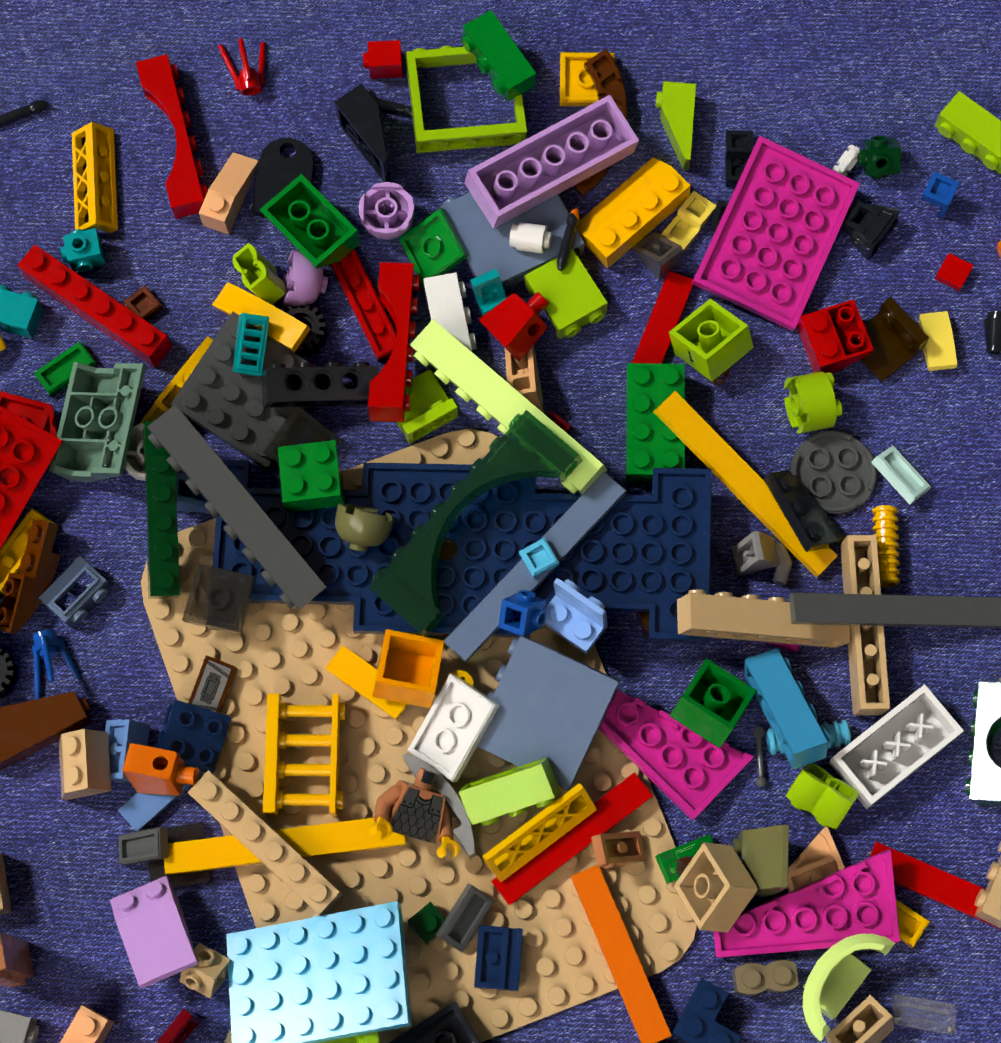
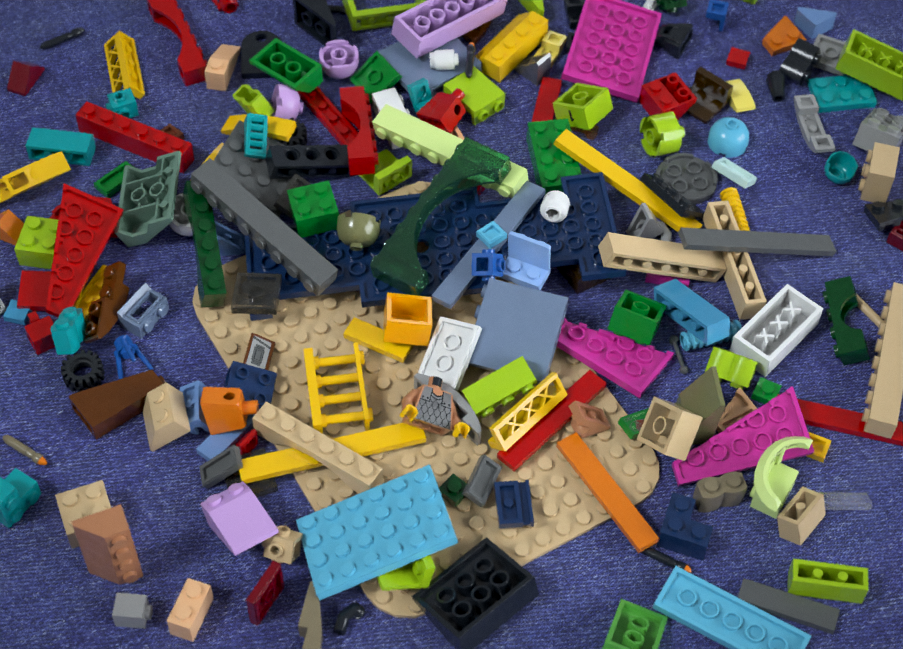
camera: 15 degrees left, 20 degrees down
none -> red slope [235,429,259,459]
none -> white head [540,191,570,223]
none -> medium azure cylinder [708,117,749,158]
none -> green plate [751,377,782,404]

